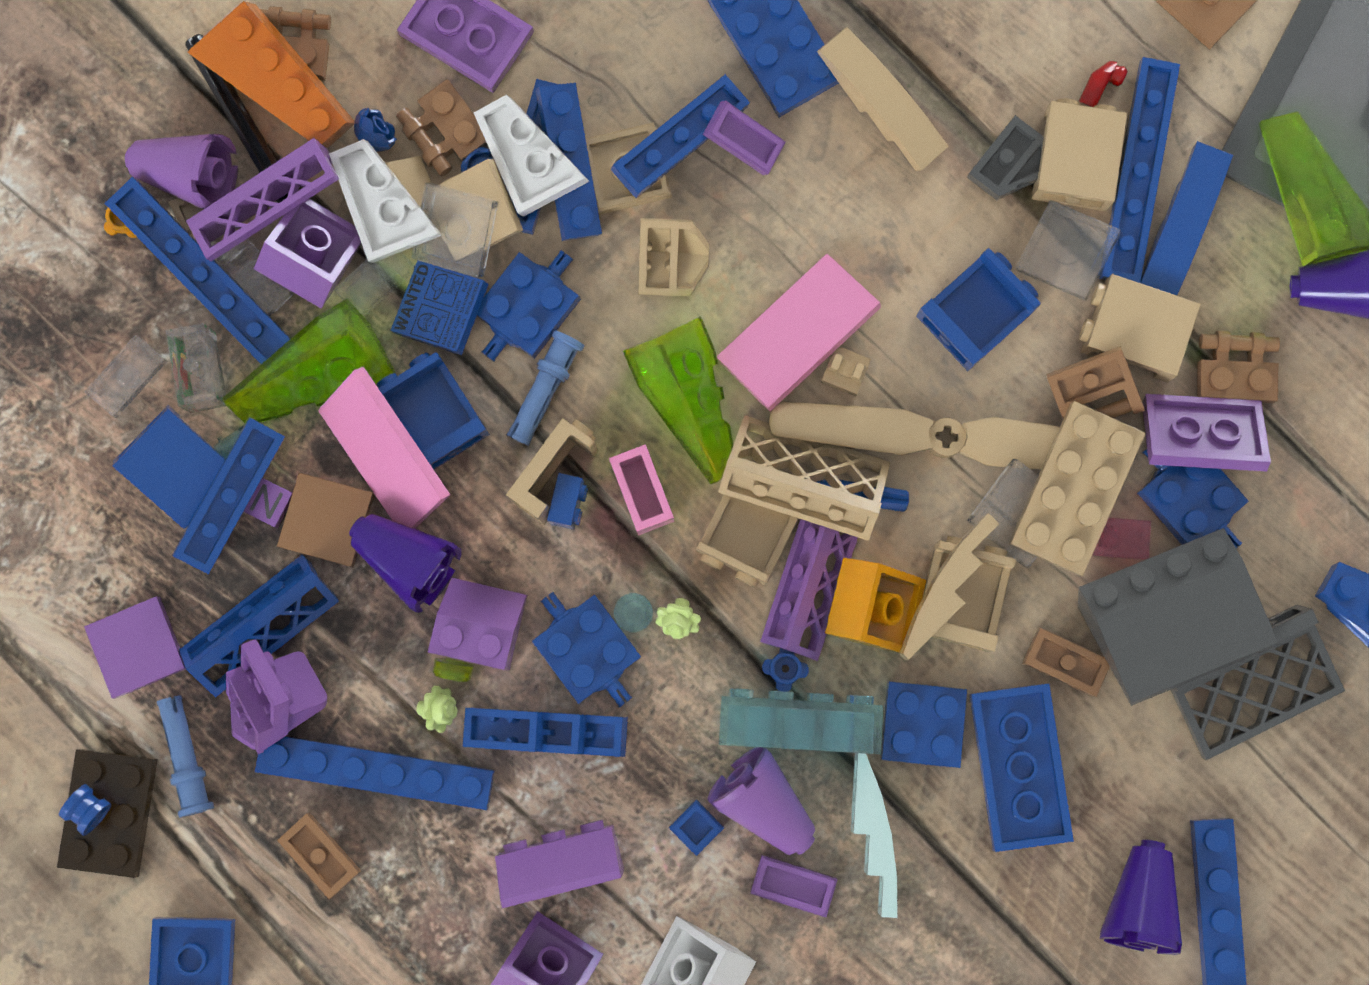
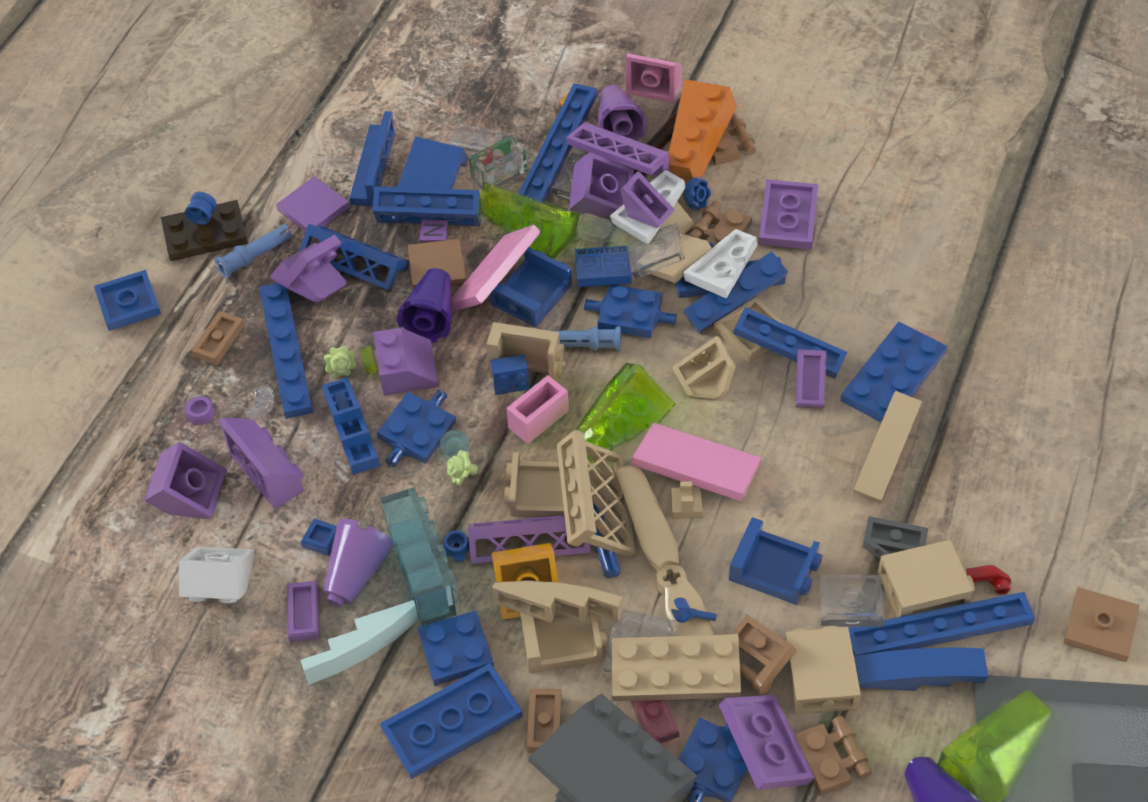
camera: 65 degrees right, 30 degrees down
none -> medium lavender tile [185,396,215,425]
none -> clear arm [243,385,275,421]
none -> blue fence [350,111,395,207]
none -> medium lavender slope [620,171,675,228]
none -> bright pink slope [626,53,682,103]
none -> blue hand [671,598,717,623]

